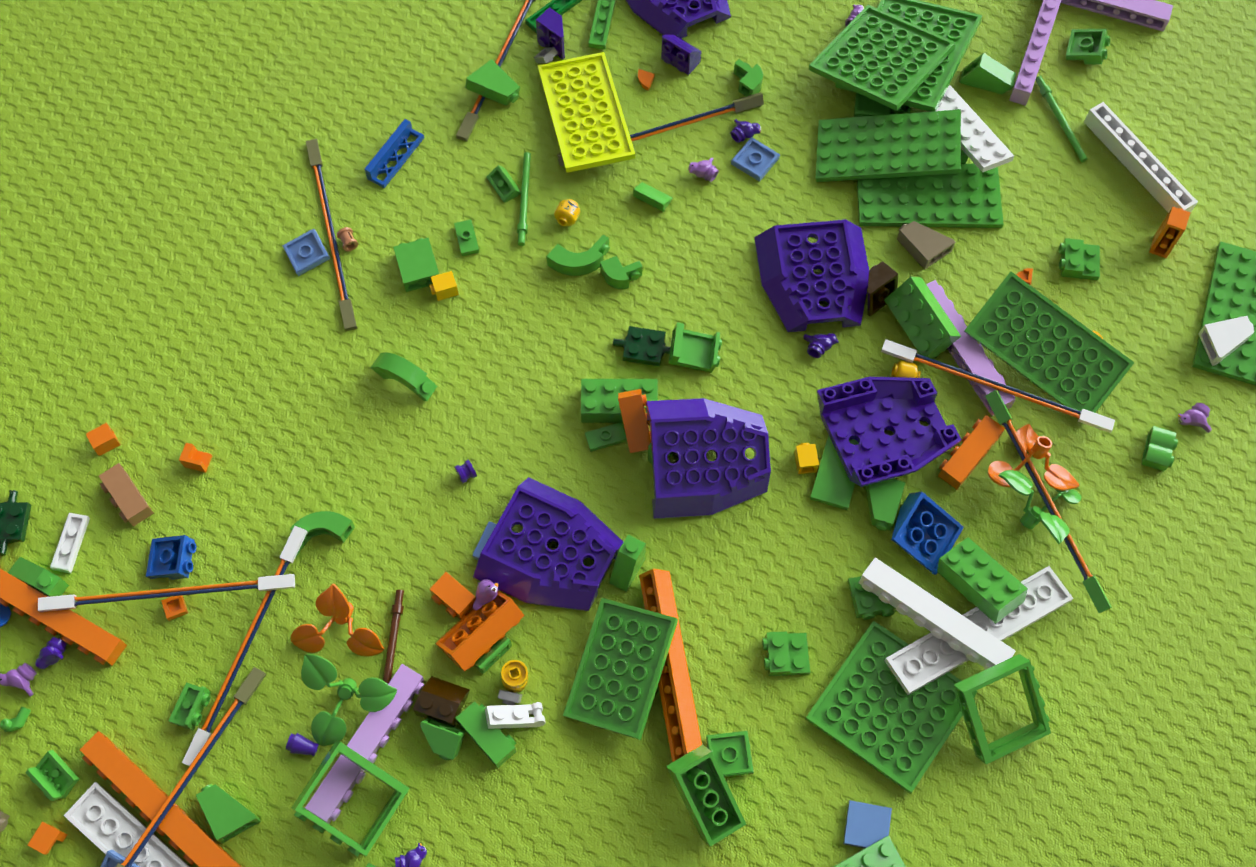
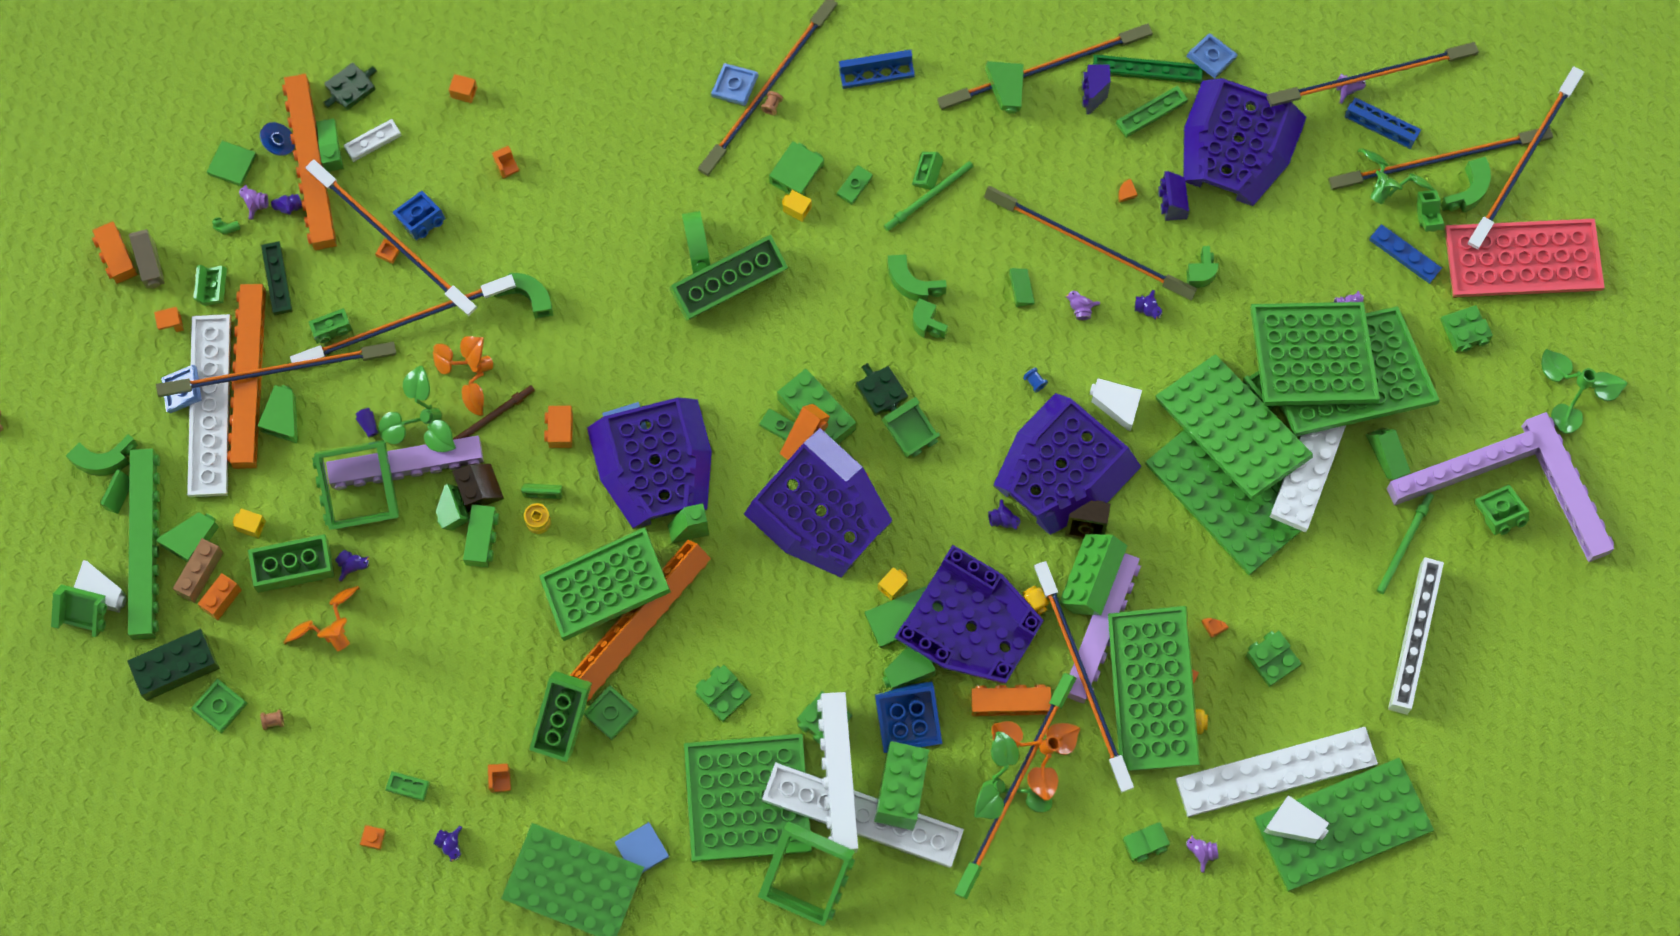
camera: 50 degrees right, 5 degrees up
medium nougat brick [99,463,154,527] -> none
orange slope [435,591,525,672] -> none
dark purple wheel [454,460,477,483] -> none
medium lavender animal [473,579,498,610] -> none
white plate [485,702,546,729] -> none
light grey plate [498,690,522,705] -> none
light grey plate [534,47,557,64] -> none
neon yellow plate [537,52,636,173] -> none
yellow head [554,199,581,226] -> none
medium blue tile [731,137,780,182] -> none
dark tan slope [897,221,956,270] -> none
orange brick [1149,206,1191,258] -> none
none -> dark green plate [261,241,293,315]
none -> bright green brick [669,235,788,321]
none -> blue bush [1023,367,1048,393]
none -> white slope [1089,378,1142,431]
none -> white plate [1176,727,1378,817]

